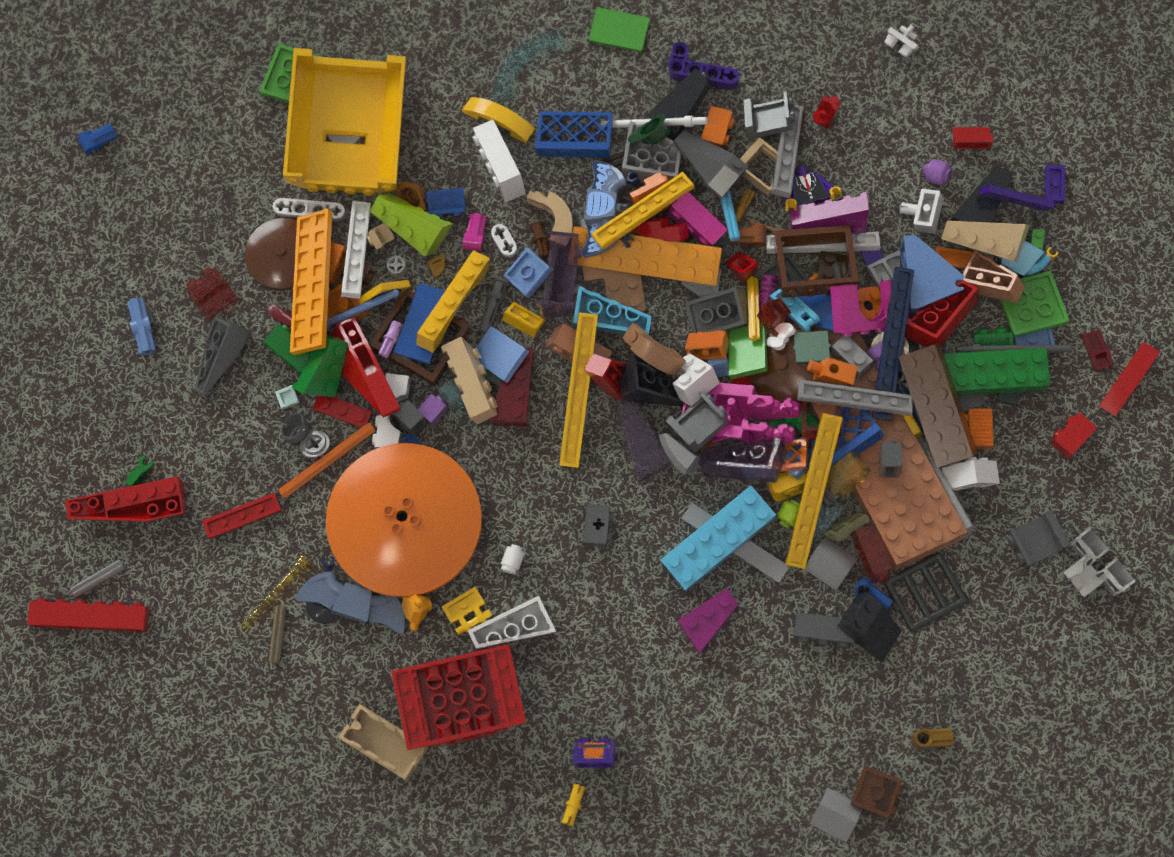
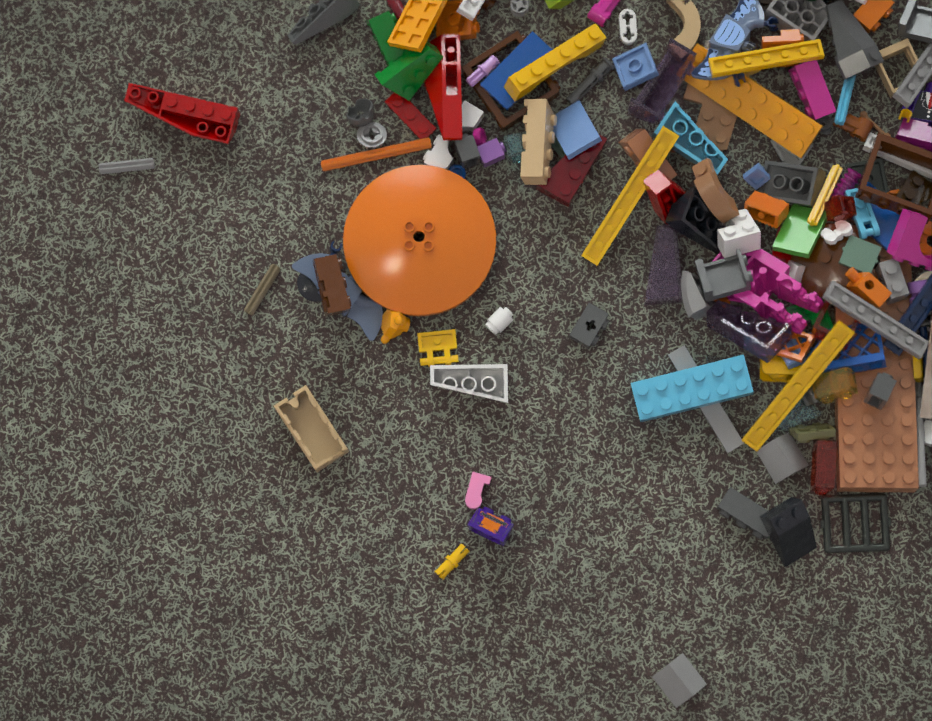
camera: 25 degrees right, 5 degrees up
red brick [27,598,150,632] -> none
green plate [125,455,155,486] -> none
red plate [202,492,282,539] -> none
clear yellow piece [241,554,311,630] -> none
light aqua tile [275,385,300,410] -> none
medium blue piece [327,289,399,332] -> none
yellow tile [358,280,411,305] -> none
red wedge [391,644,527,751] -> none
pearl gold tile [427,254,446,279] -> none
yellow slope [502,302,546,338] -> none
reddish brown axle [530,221,550,258] -> none
red slope [632,217,689,242] -> none
magenta wedge [678,588,738,656] -> none
light blue tile [707,358,729,377] -> none
red slope [724,251,758,284] -> none
pearl gold axle [734,189,755,225] -> none
lime head [777,499,800,529] -> none
reddish brown plate [850,766,905,820] -> none
blue piece [855,578,893,610] -> none
pearl gold piece [911,728,954,749] -> none
none -> reddish brown wedge [313,254,351,317]
none -> bright pink leg [465,472,491,510]
none -> dark pink tile [473,127,486,146]
none -> medium blue tile [743,163,770,190]
none -> white slope [787,260,806,283]

